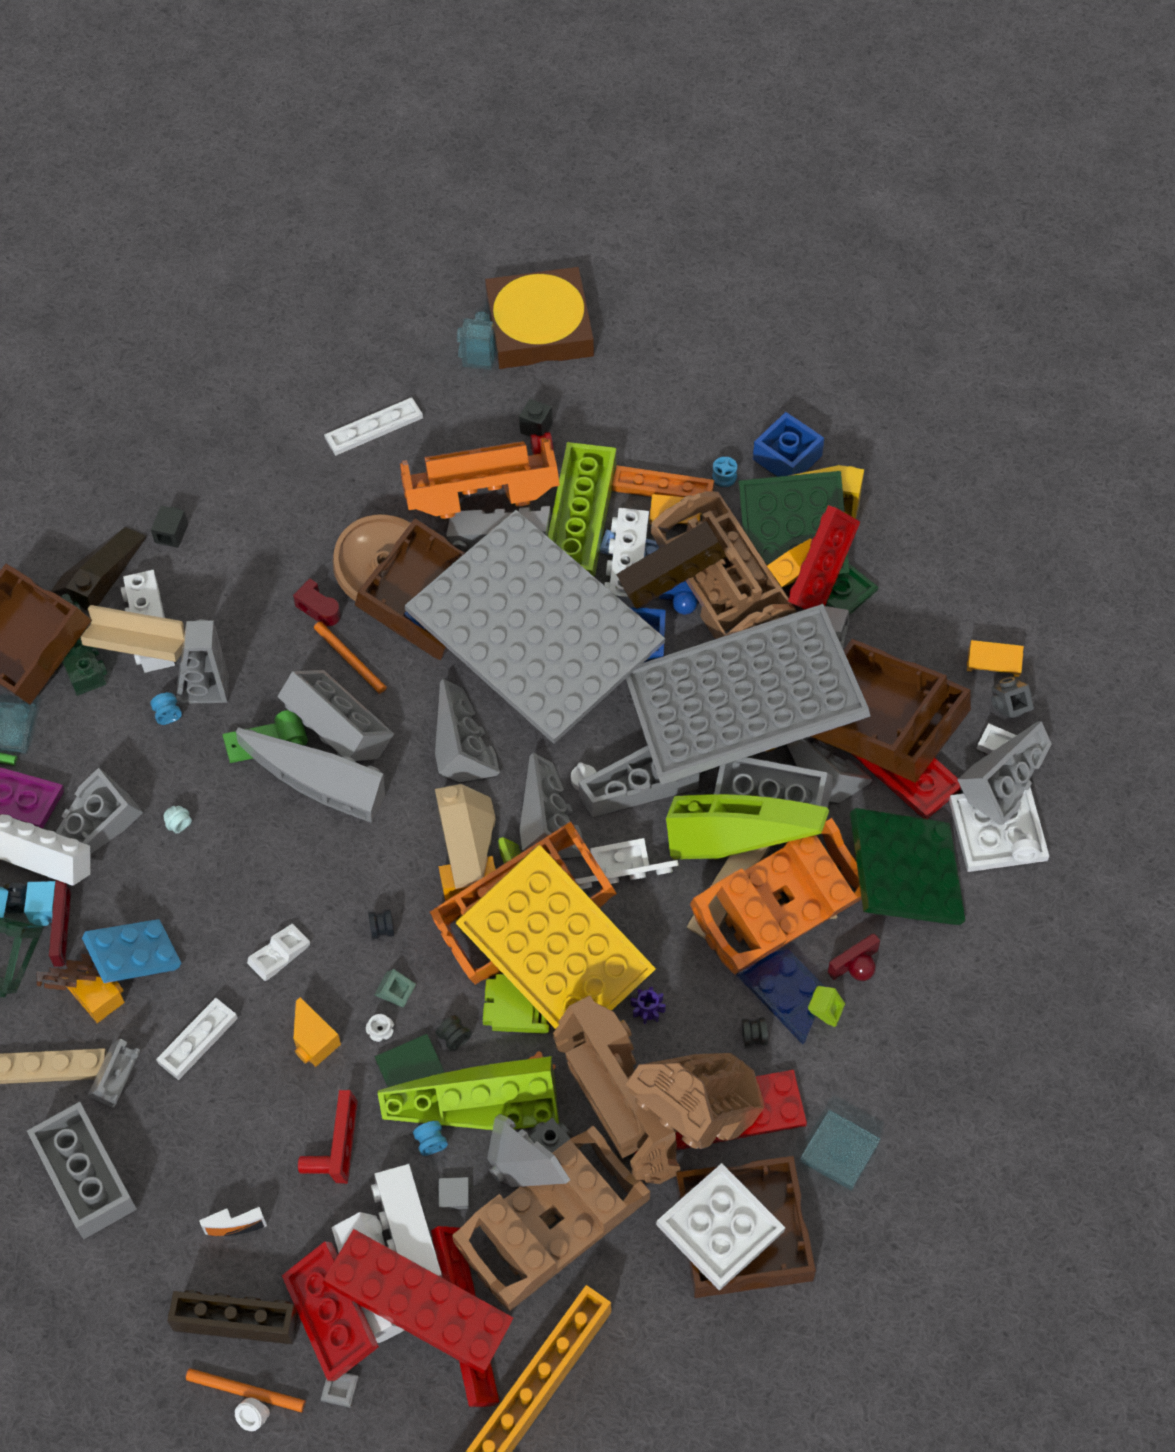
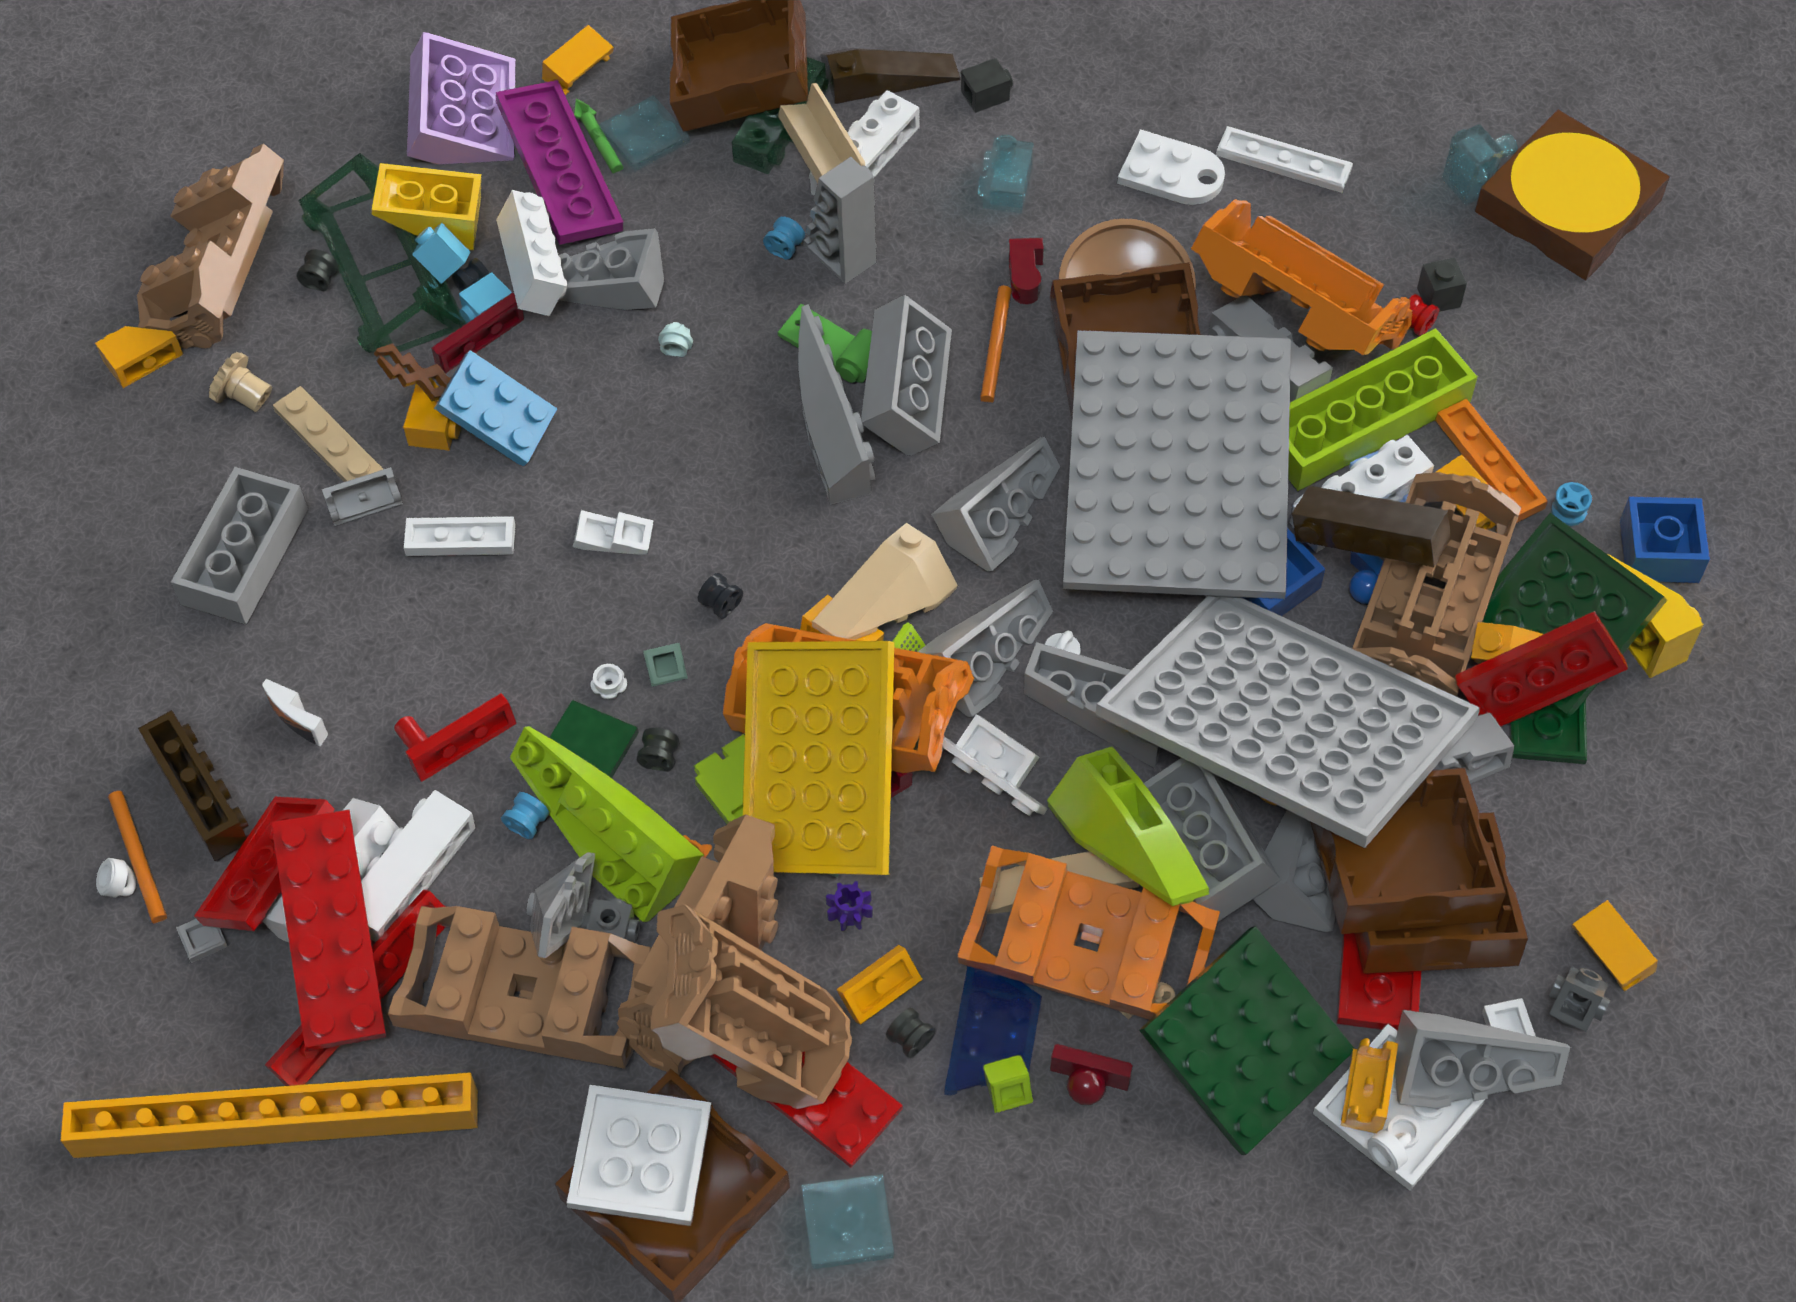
camera: 50 degrees right, 0 degrees up
light orange slope [293,997,341,1067] -> none
light grey tile [439,1177,469,1210] -> none
none -> light orange plate [836,945,923,1025]
none -> clear light blue brick [978,135,1034,213]
none -> white plate [1117,129,1225,205]
none -> light orange hinge [1340,1038,1398,1133]

